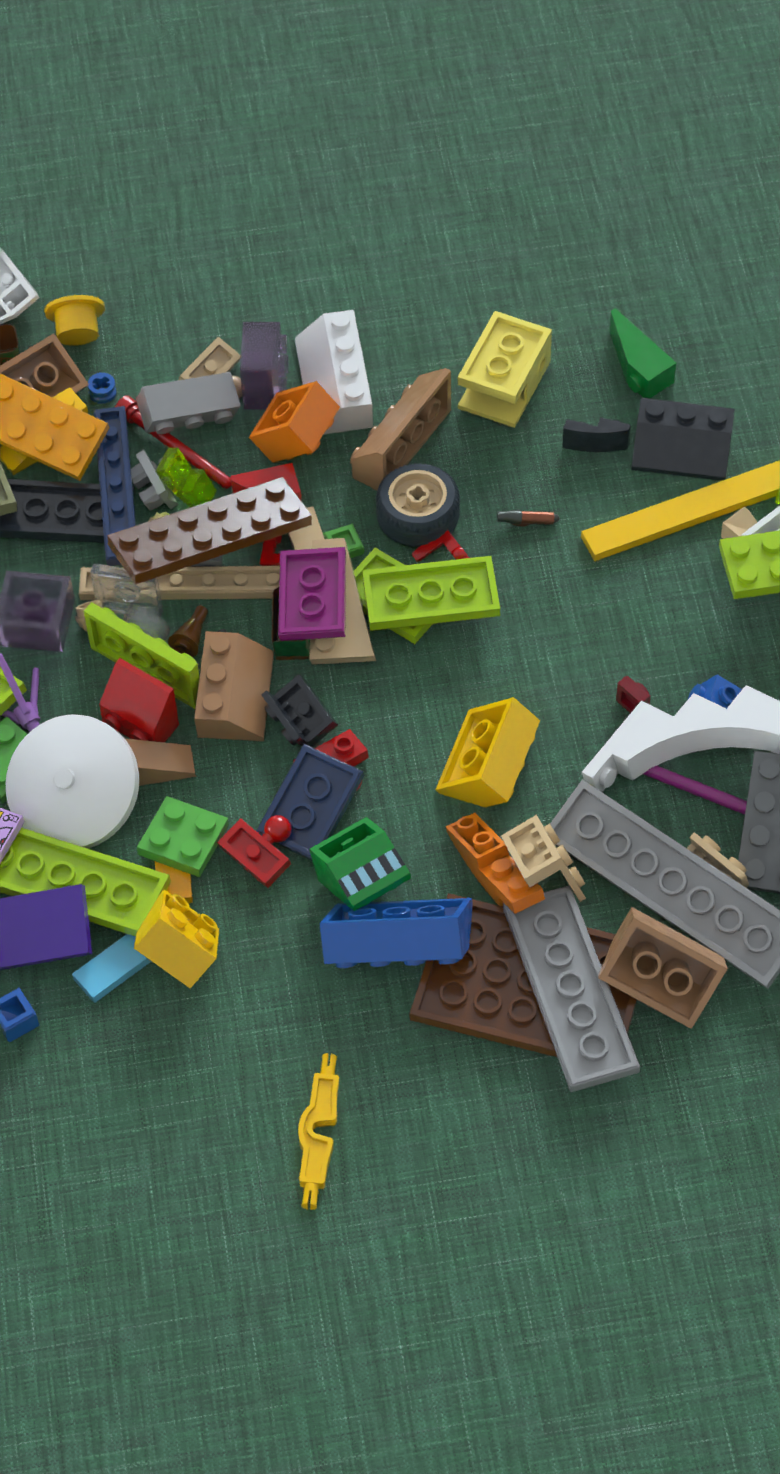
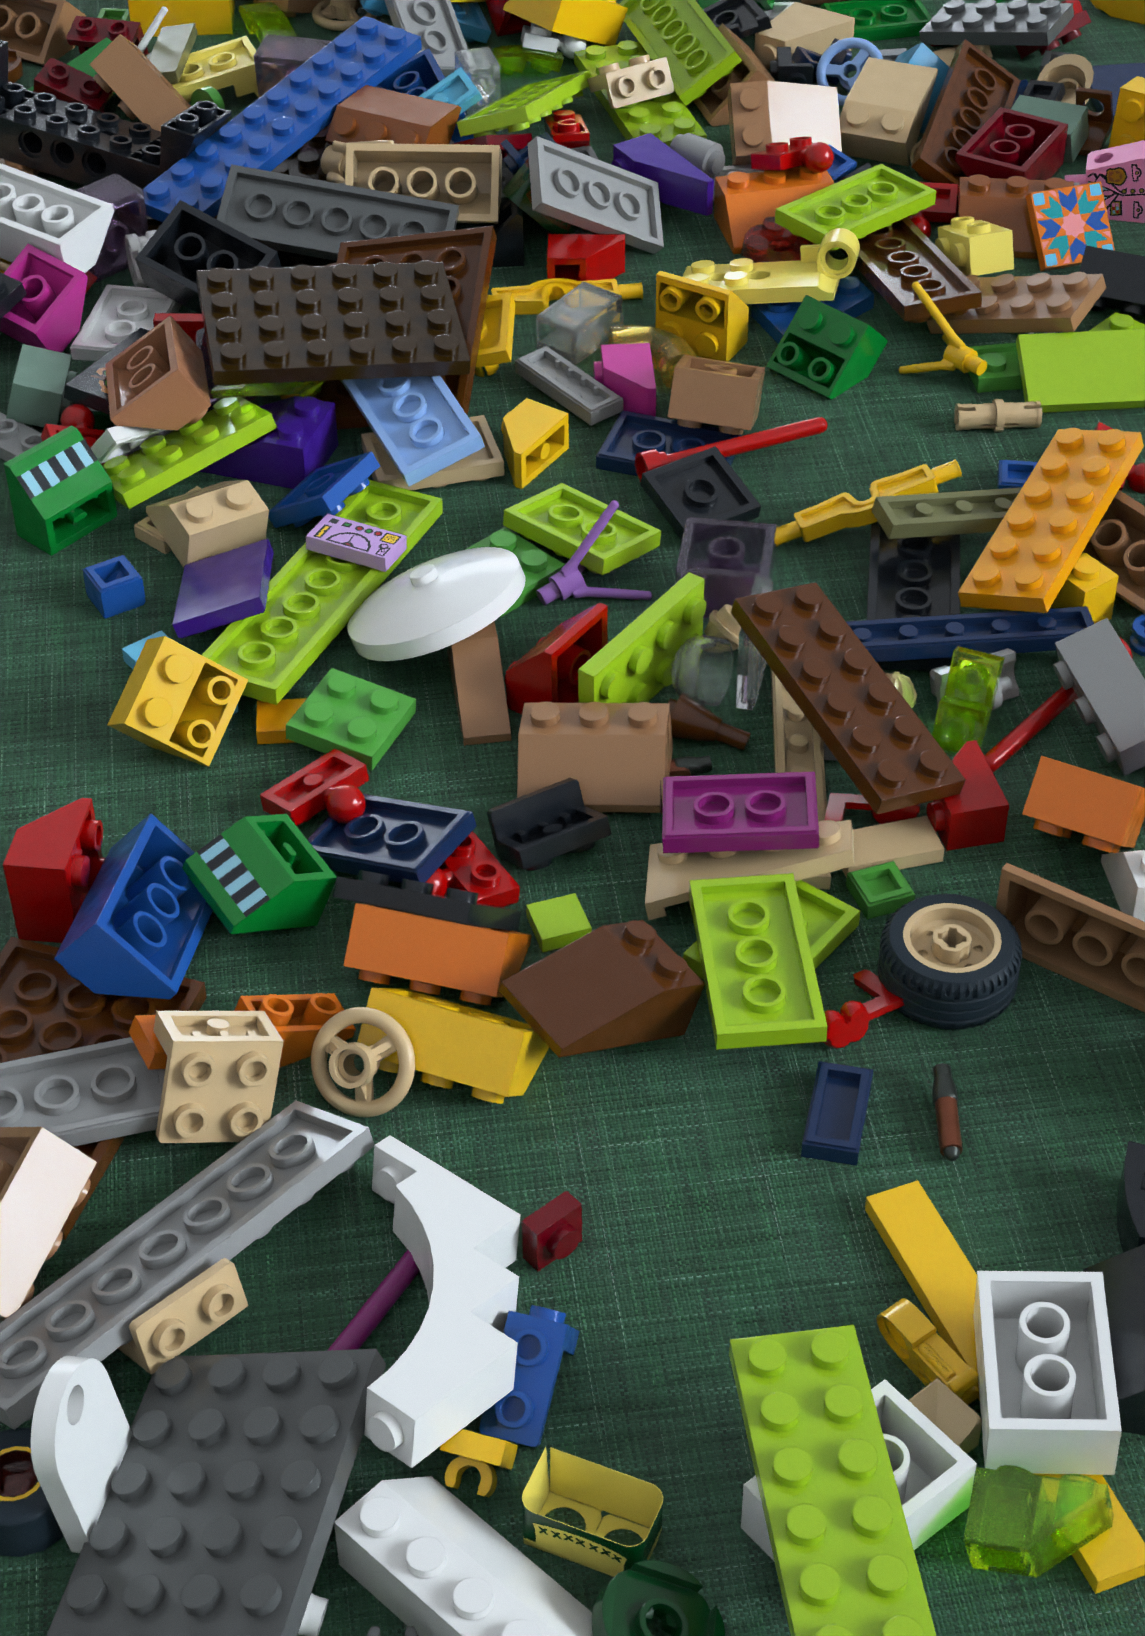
camera: 90 degrees right, 15 degrees down
none -> red slope [3,798,106,943]
none -> tan piece [311,1007,415,1118]
none -> black wing [333,870,522,932]
none -> orange slope [343,903,532,1005]
none -> reddish brown slope [498,920,705,1058]
none -> lime tile [526,893,592,952]
none -> dark blue tile [801,1061,873,1166]
none -> yellow piece [876,1298,979,1405]
none -> white brick [973,1271,1122,1475]

